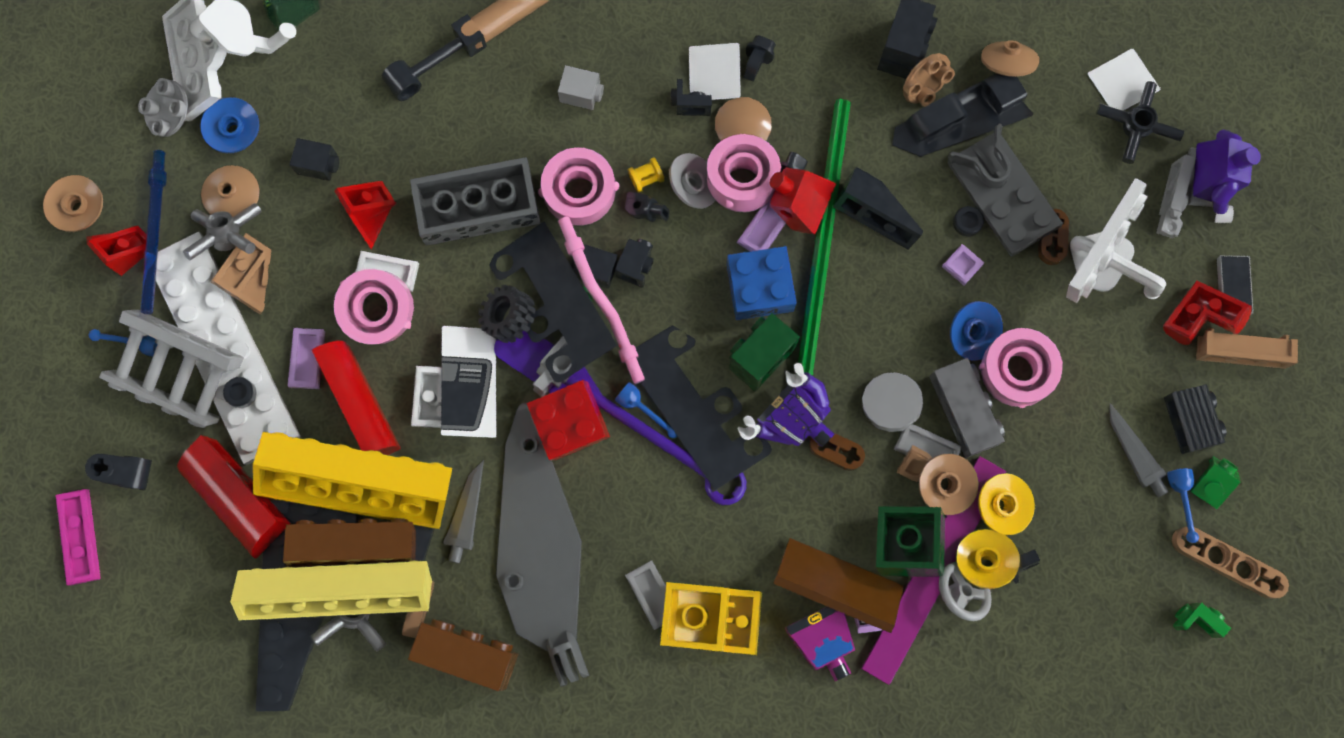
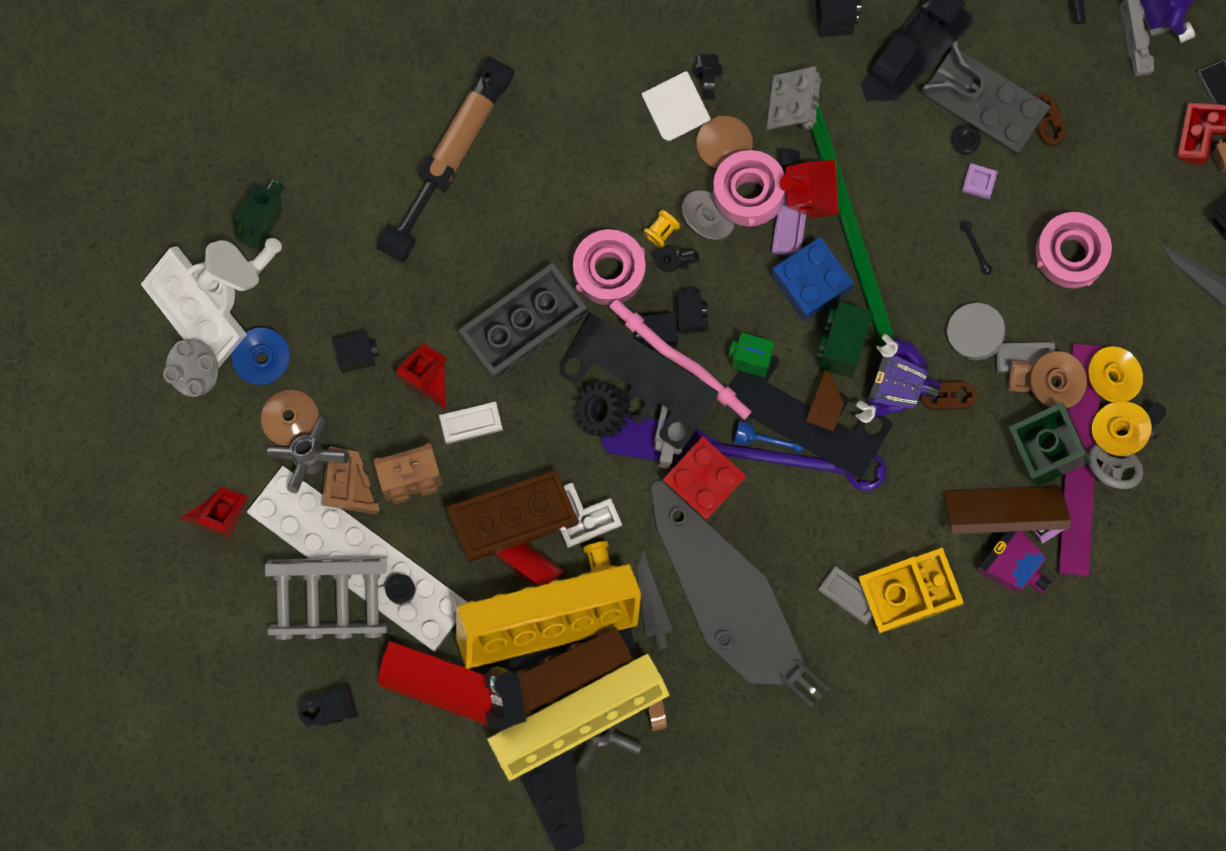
camera: 25 degrees left, 0 degrees up
medium nougat dish [43,175,103,232] -> none
dark pink tile [55,489,101,586] -> none
blue hinge [88,329,157,357] -> none
clear blue bar [140,150,167,314] -> none
lavender tile [288,328,325,389] -> none
bright pink piece [334,269,414,344] -> none
reddish brown brick [408,619,519,691] -> none
sticker [441,326,496,438] -> none
light grey brick [558,65,604,110] -> none
black bracket [671,79,712,116] -> none
black slope [833,167,923,250] -> none
medium nougat dish [903,53,955,107] -> none
flat silver brick [929,358,1005,459] -> none
blue dish [950,301,1003,361] -> none
white plate [1066,178,1166,303] -> none
none -> medium nougat hinge [373,443,443,504]
none -> reddish brown tile [446,470,579,563]
none -> black leg [485,667,527,730]
none -> yellow bush [583,541,614,573]
none -> green brick [728,332,775,378]
none -> light grey hinge [767,67,822,130]
none -> reddish brown slope [806,370,844,431]
none -> black hinge [960,220,992,275]

